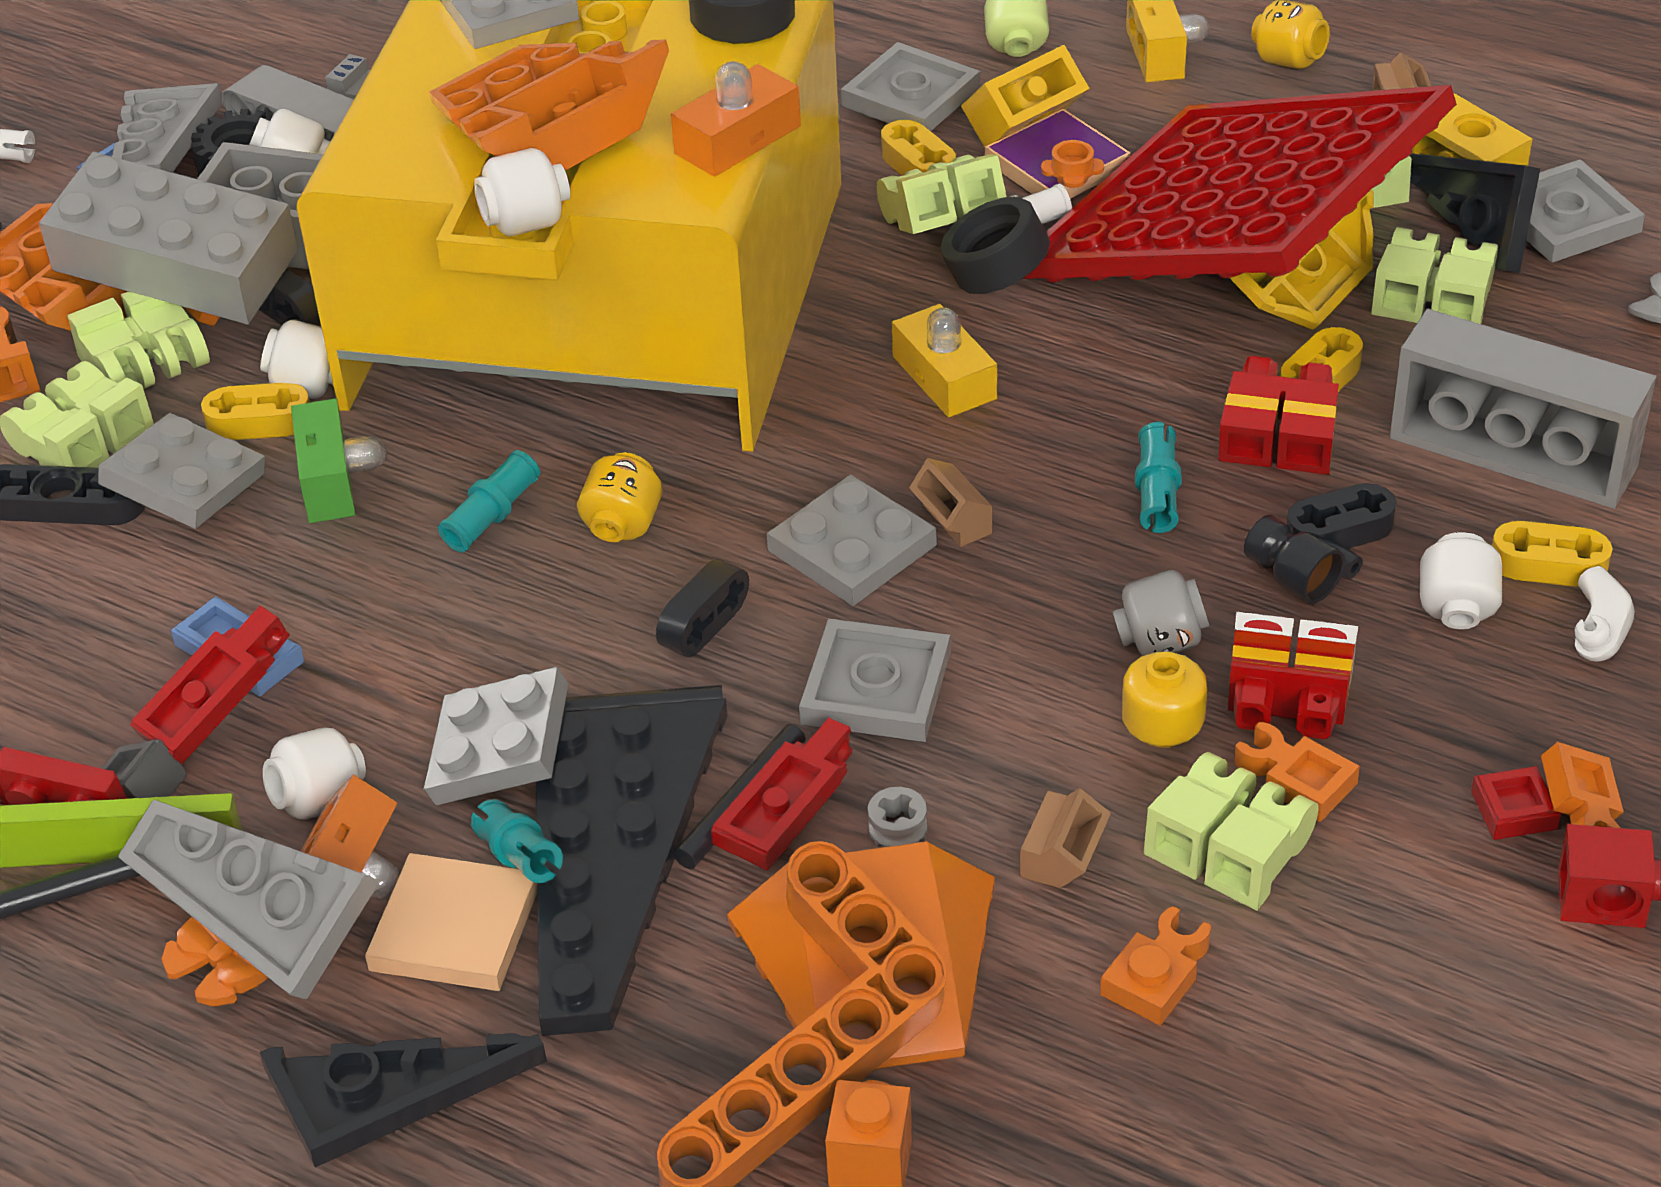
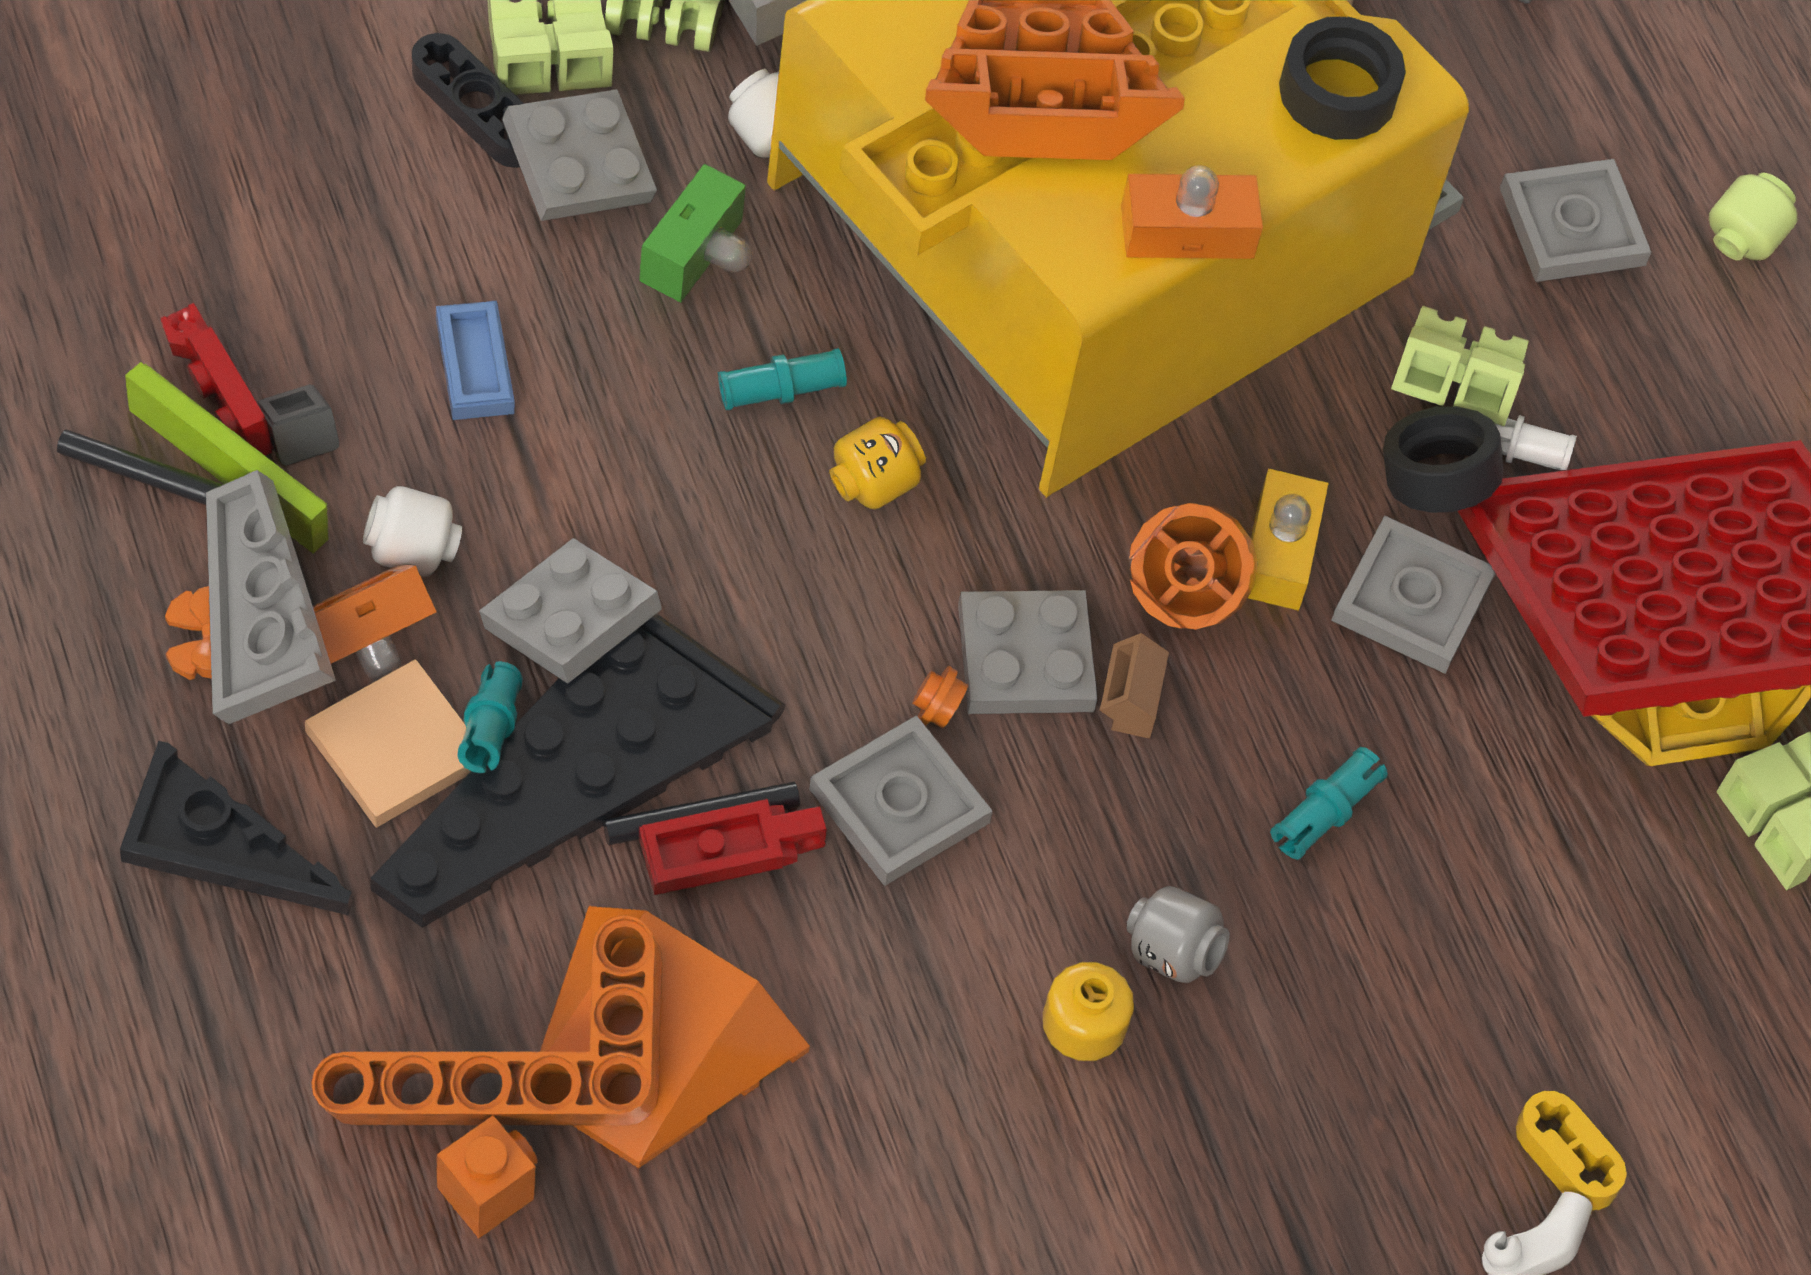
camera: 30 degrees right, 15 degrees up
red hinge [130,605,290,765] -> none
yellow beam [201,383,310,440] -> none
white head [474,148,570,236] -> none
black beam [656,559,750,658] -> none
light grey bush [868,786,927,847] -> none
yellow beam [881,120,956,176] -> none
yellow brick [961,45,1090,147] -> none
dark purple tile [985,109,1131,199] -> none
medium nougat piece [1020,788,1111,888] -> none
orange plate [1041,140,1104,188] -> none
orange plate [1100,906,1211,1026] -> none
yellowish green legs [1144,752,1319,911] -> none
red hips [1218,356,1339,475] -> none
red hips [1227,612,1358,739] -> none
orange plate [1234,722,1360,822] -> none
black piece [1244,515,1363,604] -> none
yellow beam [1280,327,1363,392] -> none
black beam [1287,483,1396,549] -> none
light grey brick [1390,309,1657,509] -> none
white head [1420,532,1502,629] -> none
none -> orange plate [912,666,968,729]
none -> orange cylinder [1129,503,1258,630]
none -> light grey plate [1331,515,1495,674]

